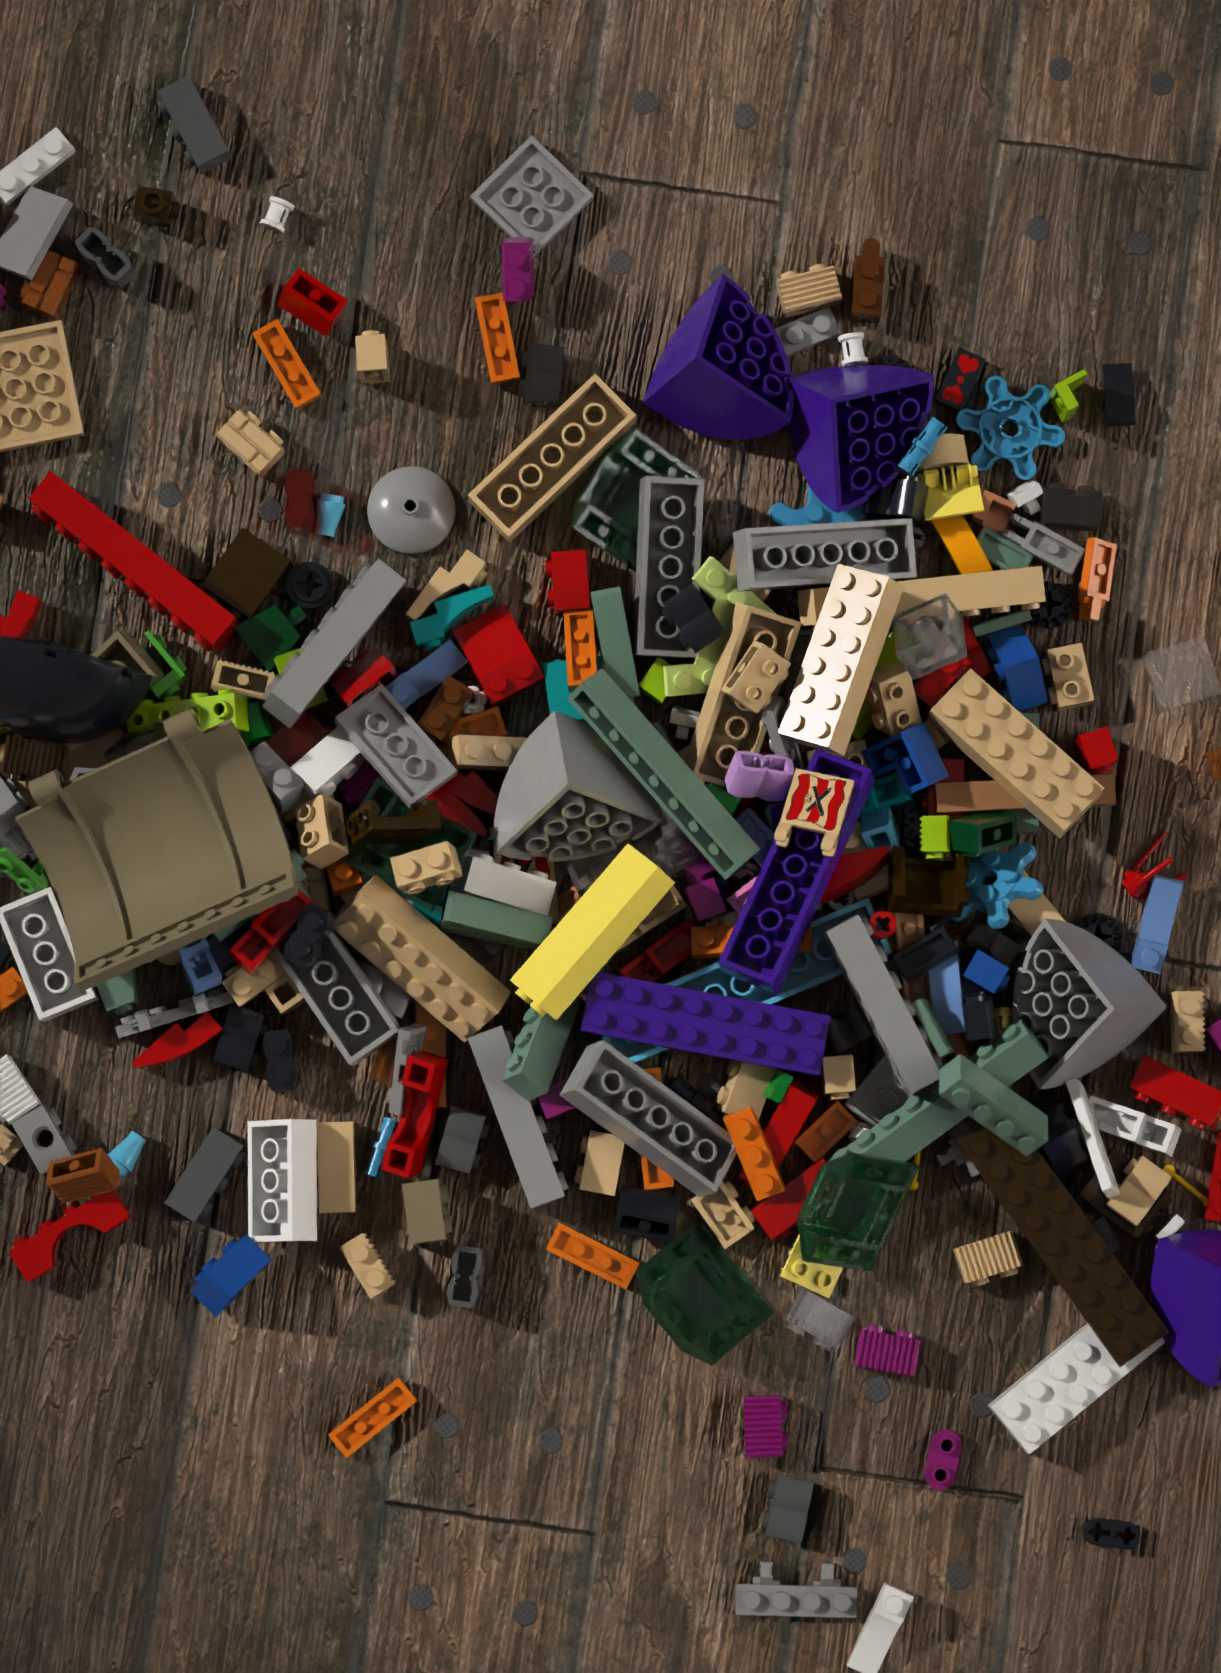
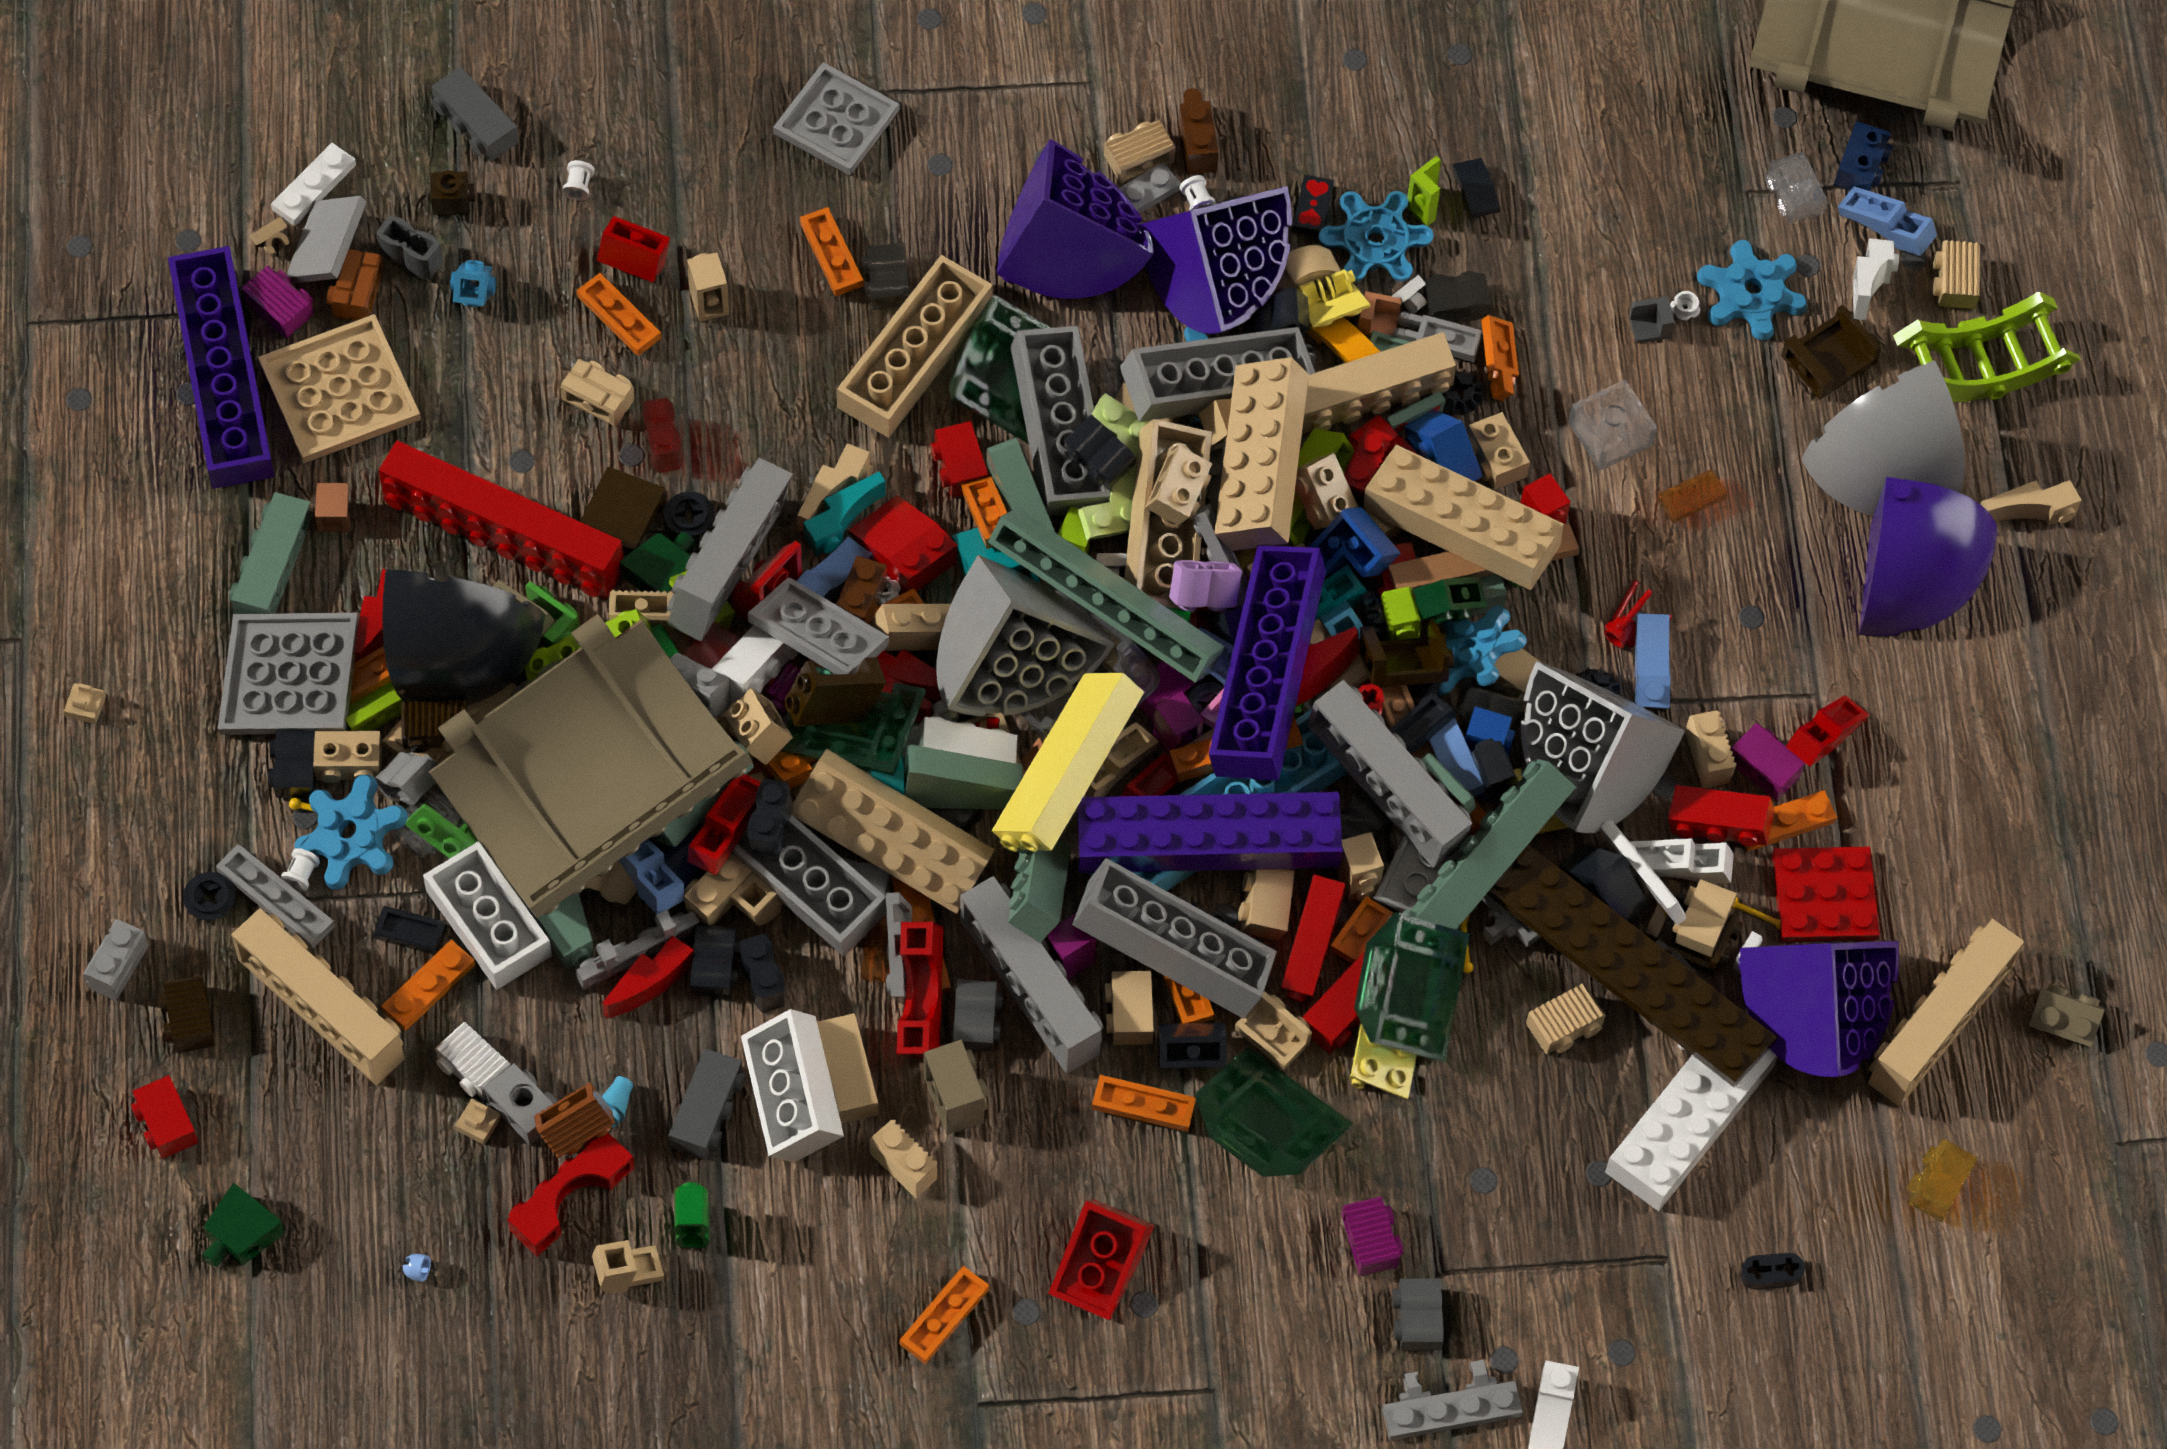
camera: 15 degrees left, 20 degrees down
blue brick [191,1234,271,1317] -> none
medium azure cone [317,493,346,537] -> none
dark azure pin [364,1117,399,1180] -> none
light grey dish [367,466,455,554] -> none
tan brick [390,841,463,894] -> none
dark grey brick [447,1245,483,1308] -> none
magenta brick [502,237,536,302] -> none
orange plate [723,1105,786,1201] -> none
green tile [762,1069,793,1103] -> none
flag [774,768,855,857] -> none
clear brick [784,1288,855,1351] -> none
magenta brick [854,1324,921,1376] -> none
clear brick [893,593,967,680] -> none
dark azure pin [898,417,948,476] -> none
magenta plate [924,1429,962,1490] -> none
sand green brick [939,1054,1048,1156] -> none
none -> dark azure brick [450,260,496,307]
none -> tan brick [592,1240,664,1293]
none -> green brick [675,1182,709,1248]
none -> red slope [1048,1199,1155,1320]

